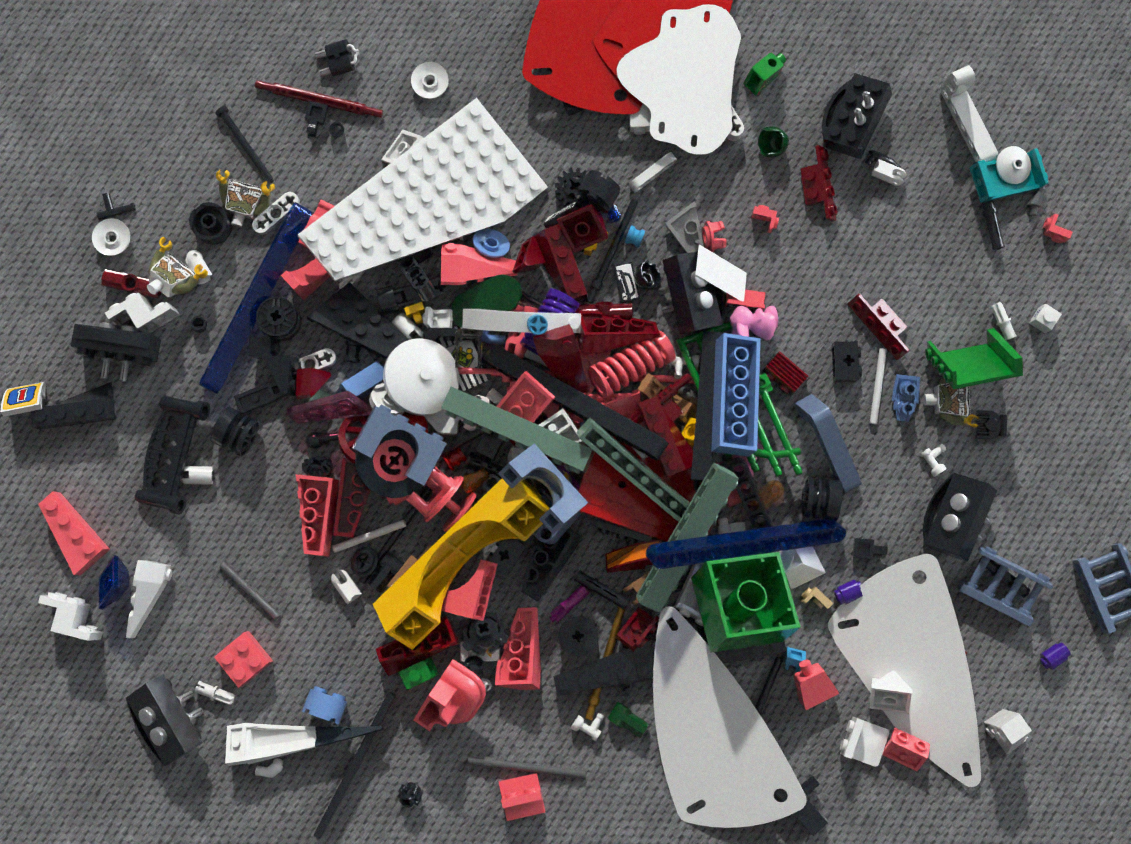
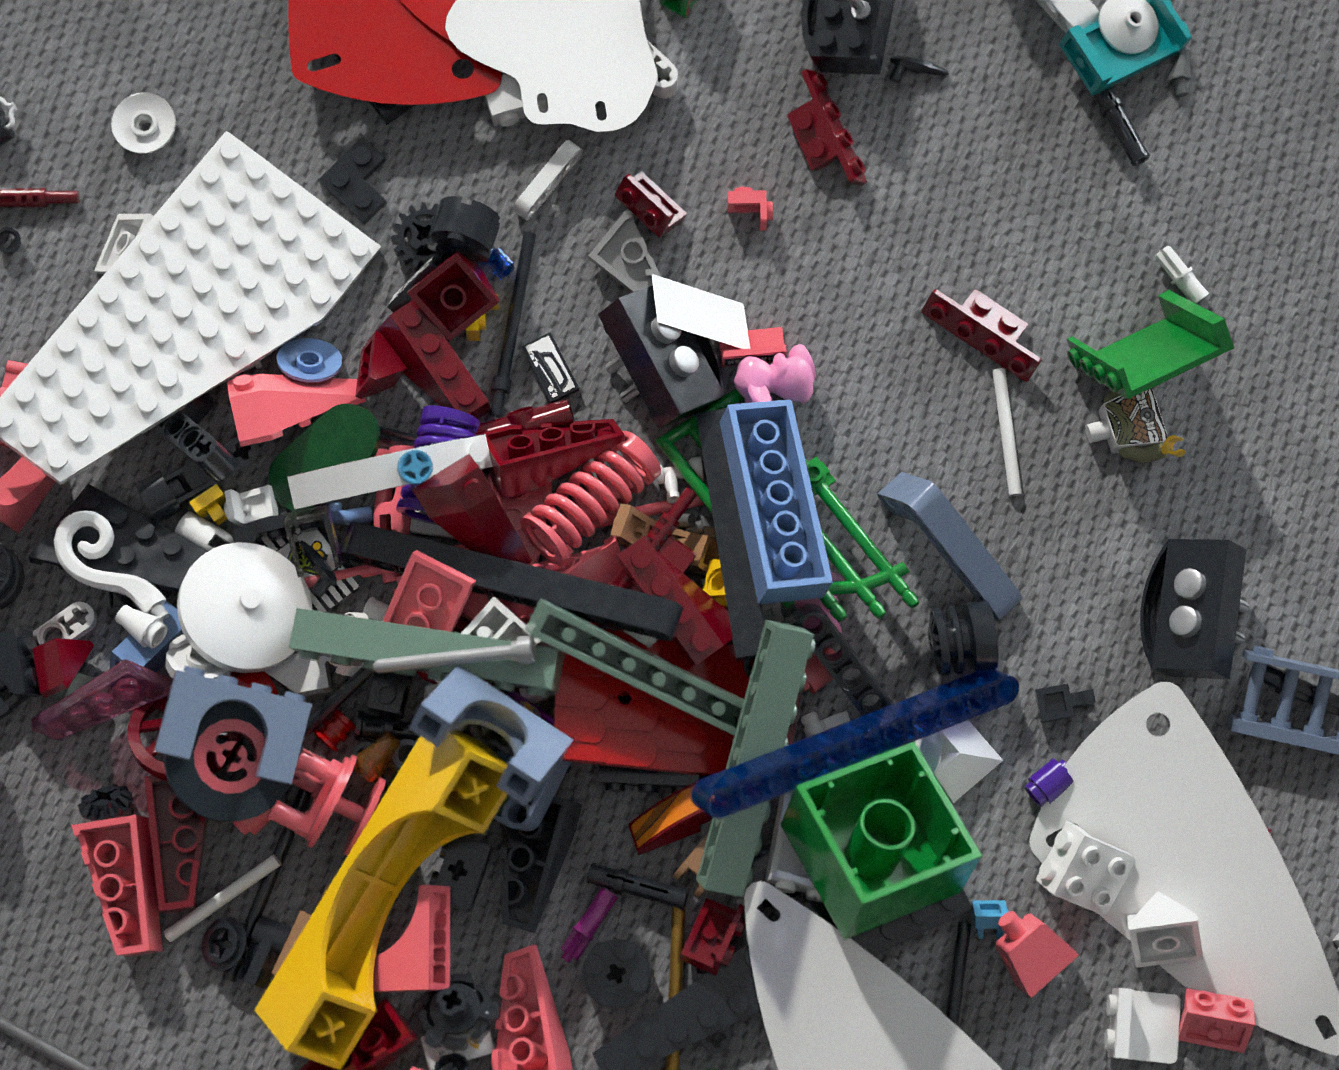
camera: 15 degrees left, 5 degrees down
black piece [306,432,339,449] -> none
white piece [331,570,362,604] -> none
dark azure wheel [625,225,645,248] -> none
black hair [634,260,661,290] -> none
coral piece [702,221,727,252] -> none
clear orange plate [749,480,784,509] -> none
dark green hair [758,126,789,158] -> none
dark red brick [763,351,808,395] -> none
tan bracket [801,587,833,609] -> none
black brick [832,341,862,382] -> none
white piece [871,159,906,186] -> none
medium blue connector [891,374,920,422] -> none
white piece [919,444,947,477] -> none
black piece [975,410,1007,440] -> none
white brick [1029,304,1062,333] -> none
coral bracket [1043,214,1073,243] -> none
none -> white plant [54,510,169,620]
none -> white cone [115,605,167,649]
none -> black bar [299,540,337,597]
none -> black plate [318,136,386,225]
none -> light grey piece [373,636,537,673]
none -> dark red bracket [614,172,687,238]
none -> white bracket [1036,821,1135,915]

